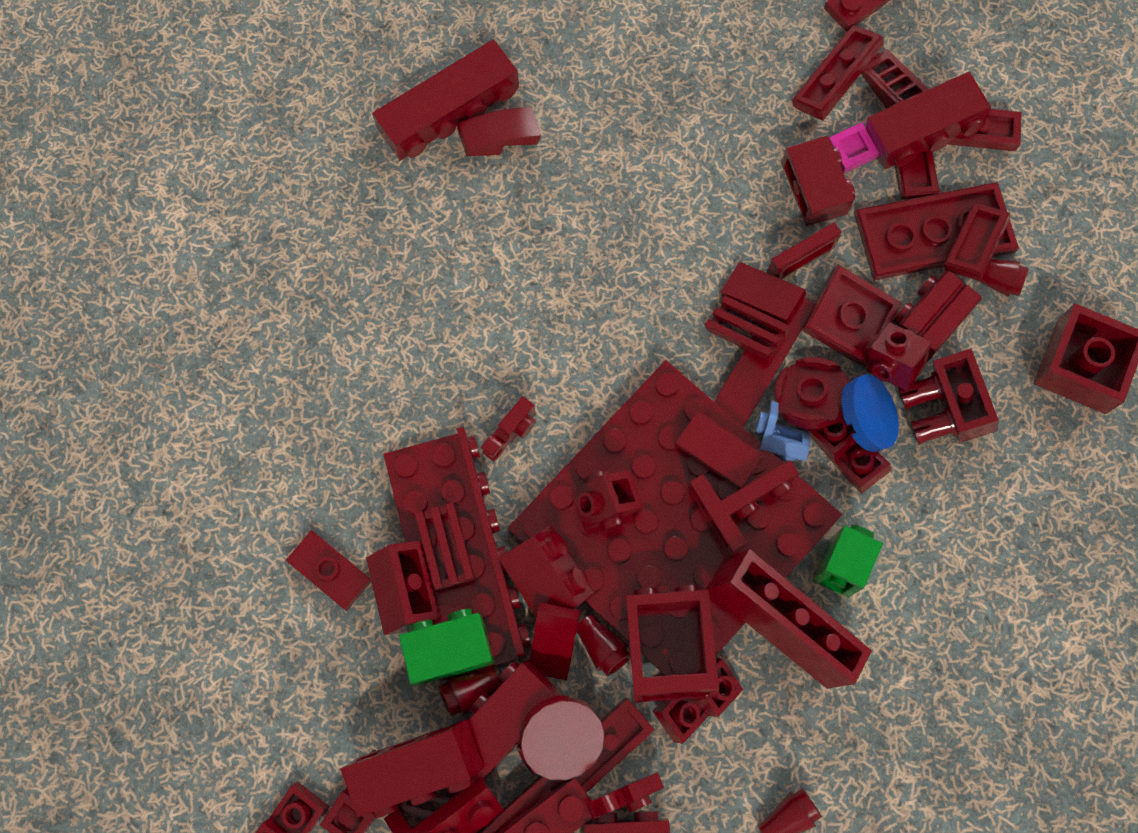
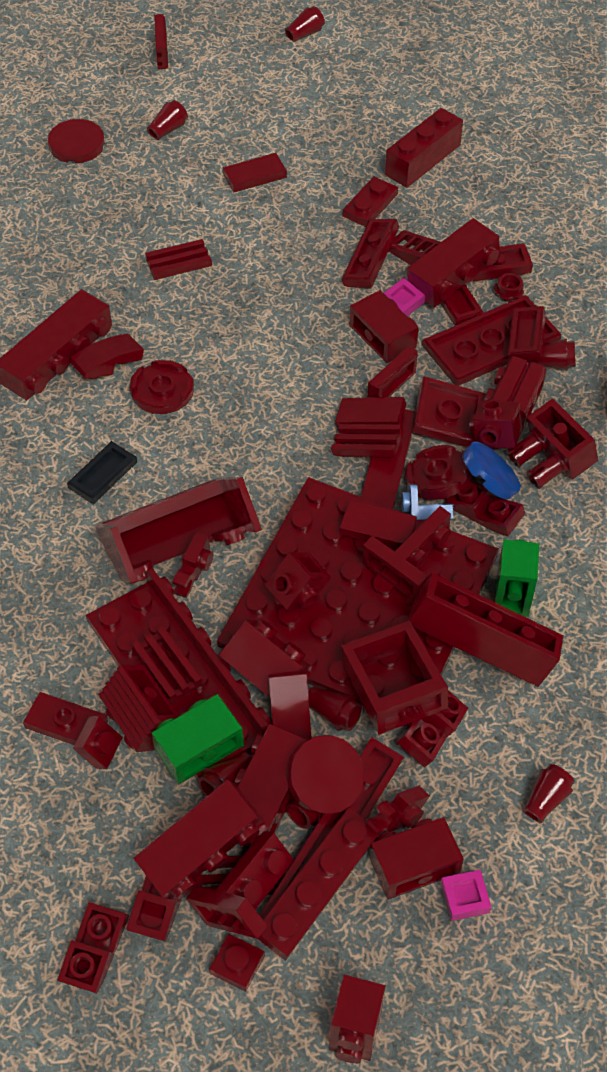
camera: 20 degrees left, 20 degrees down
none -> black tile [67,441,137,505]
none -> dark red plate [73,716,123,770]
none -> dark red windscreen [95,477,262,584]
none -> dark red tile [130,360,194,414]
none -> dark red tile [145,239,212,280]
none -> dark red plate [494,273,524,301]

